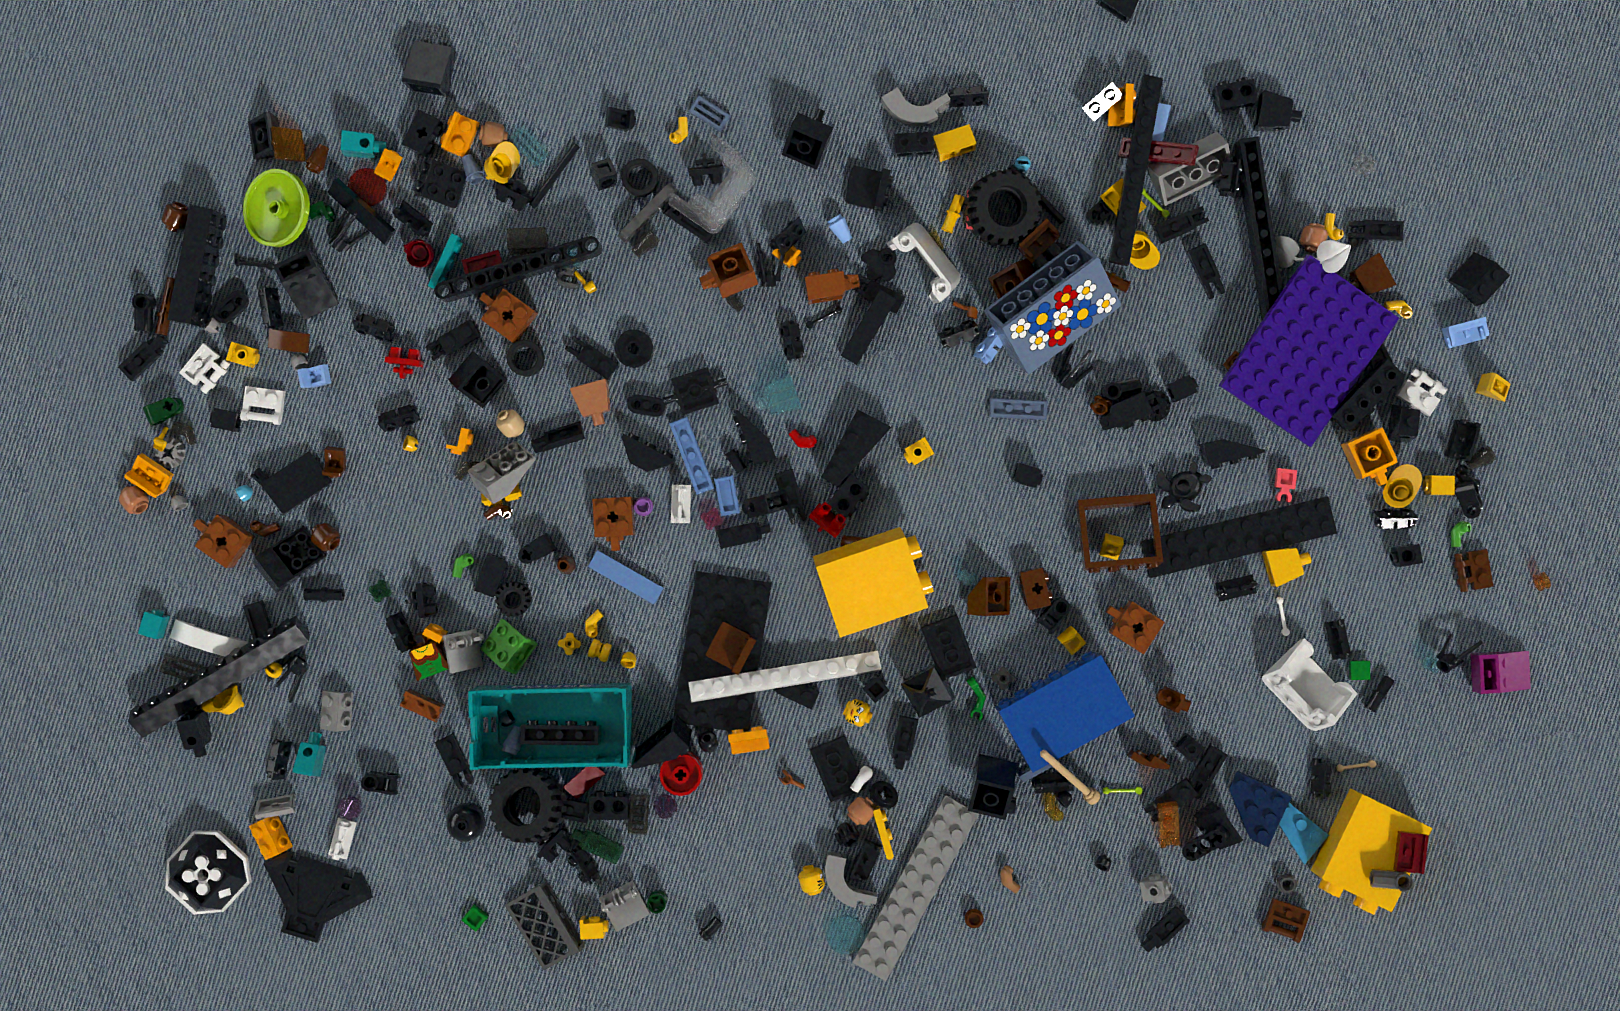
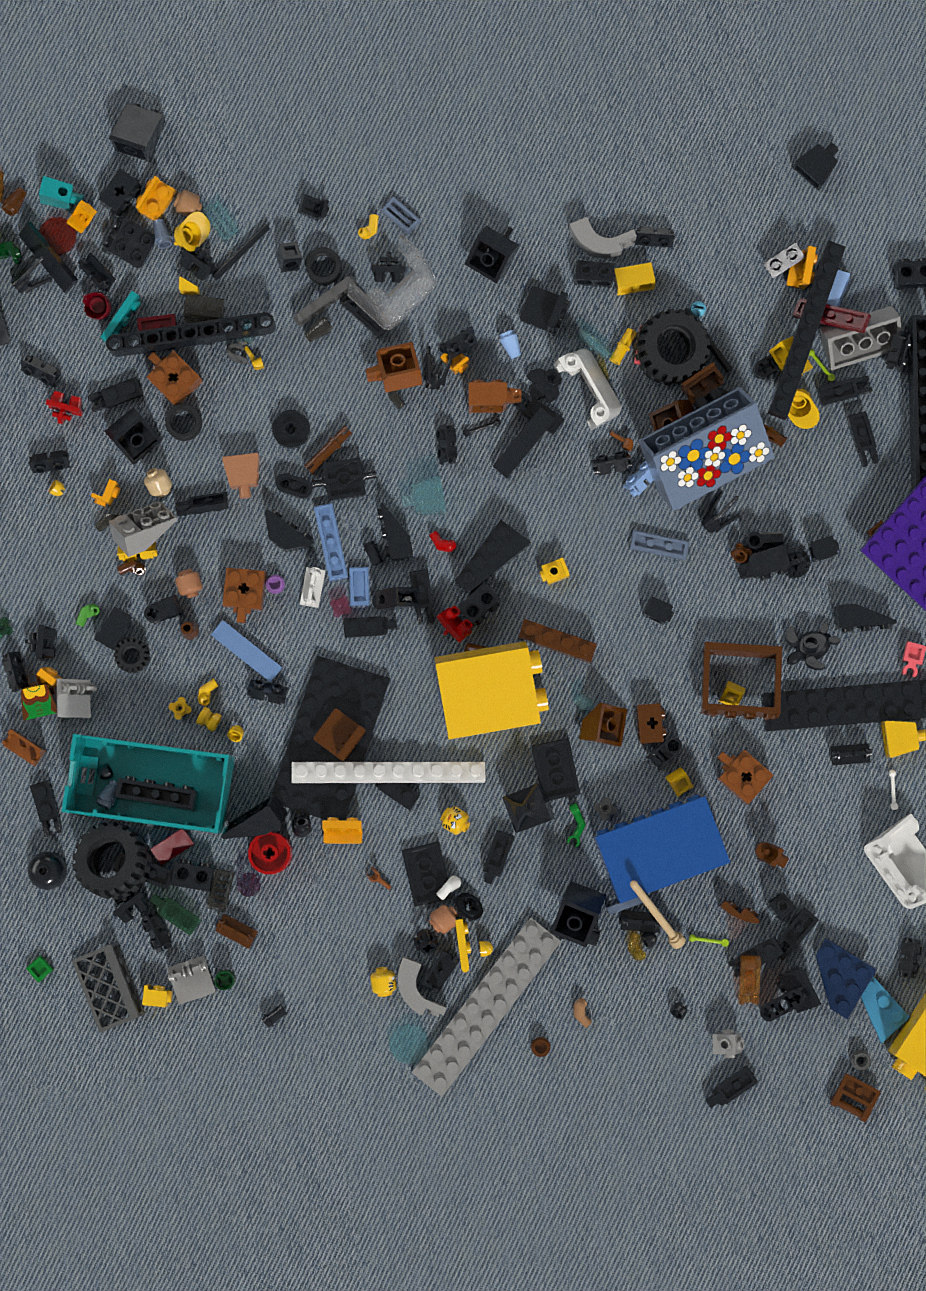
camera: 15 degrees right, 5 degrees down
bright green bracket [481,618,538,675] -> none
black hinge [565,335,619,380] -> none
black brick [862,674,890,703] -> none
none -> nougat head [175,569,203,599]
none -> yellow slope [179,276,200,295]
none -> reddish brown hinge [215,914,258,949]
none -> black hinge [247,679,288,705]
none -> reddish brown pin [304,425,352,474]
none -> yellow hinge [479,941,493,957]
none -> reddish brown brick [518,619,597,664]
none -> clear light blue pin [577,327,613,361]

